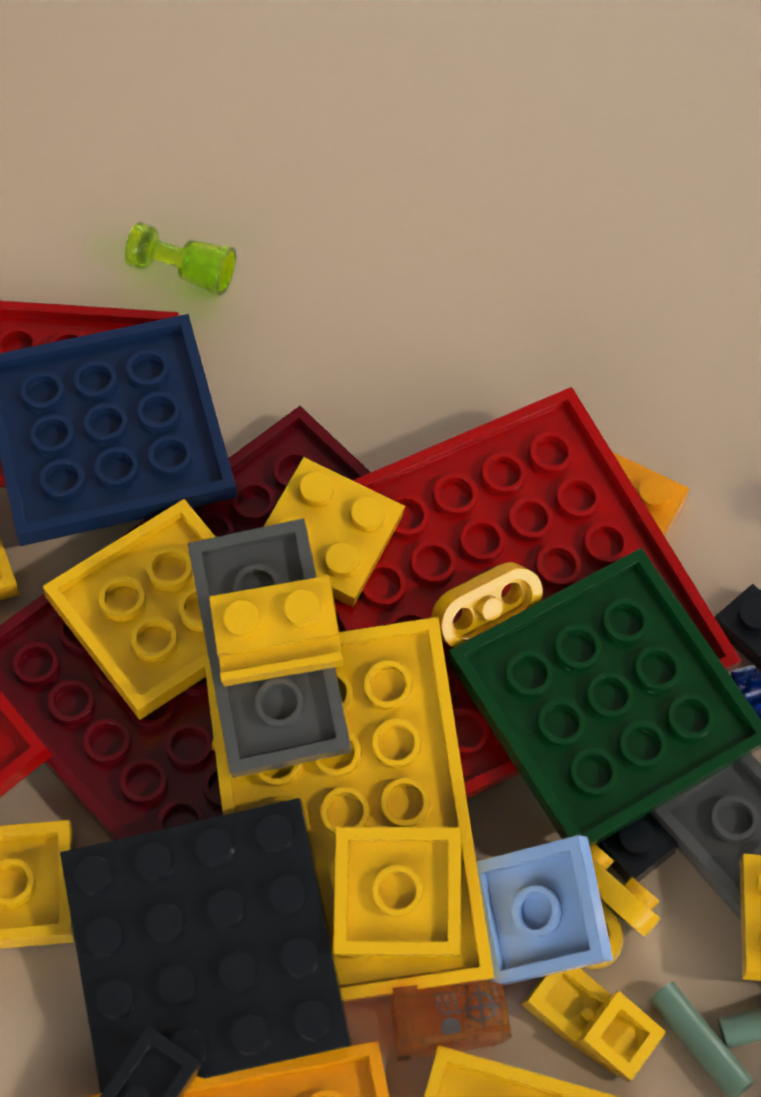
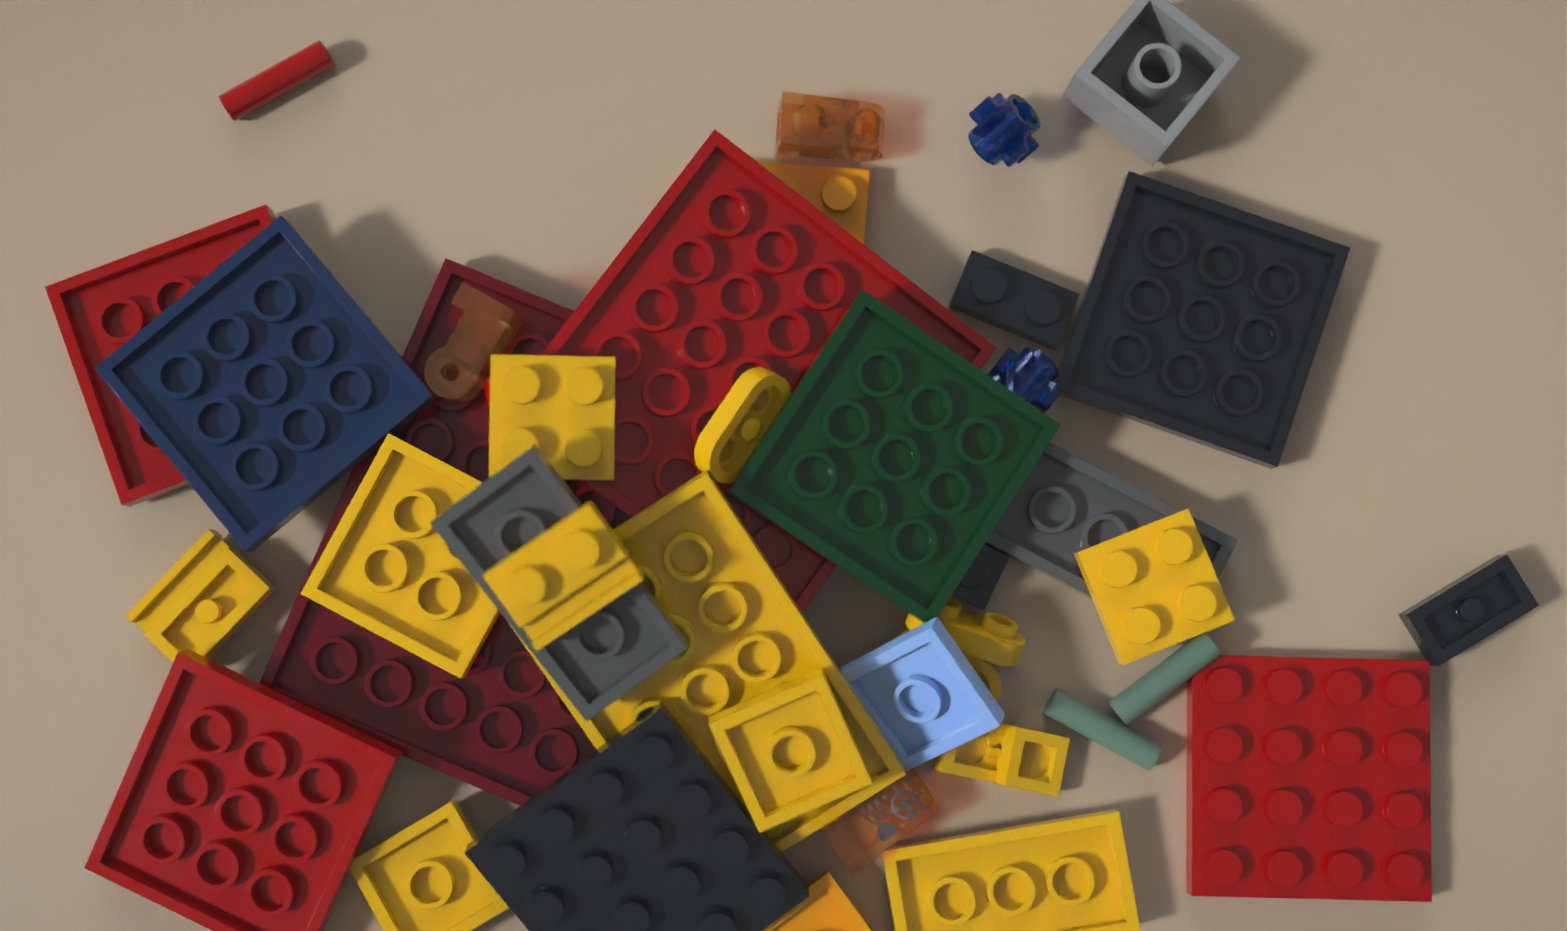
camera: 25 degrees left, 25 degrees up
clear neon green piece [125,222,237,296] -> none
none -> red piece [219,40,335,121]
none -> clear orange leg [424,282,524,403]
none -> clear orange leg [774,91,885,162]

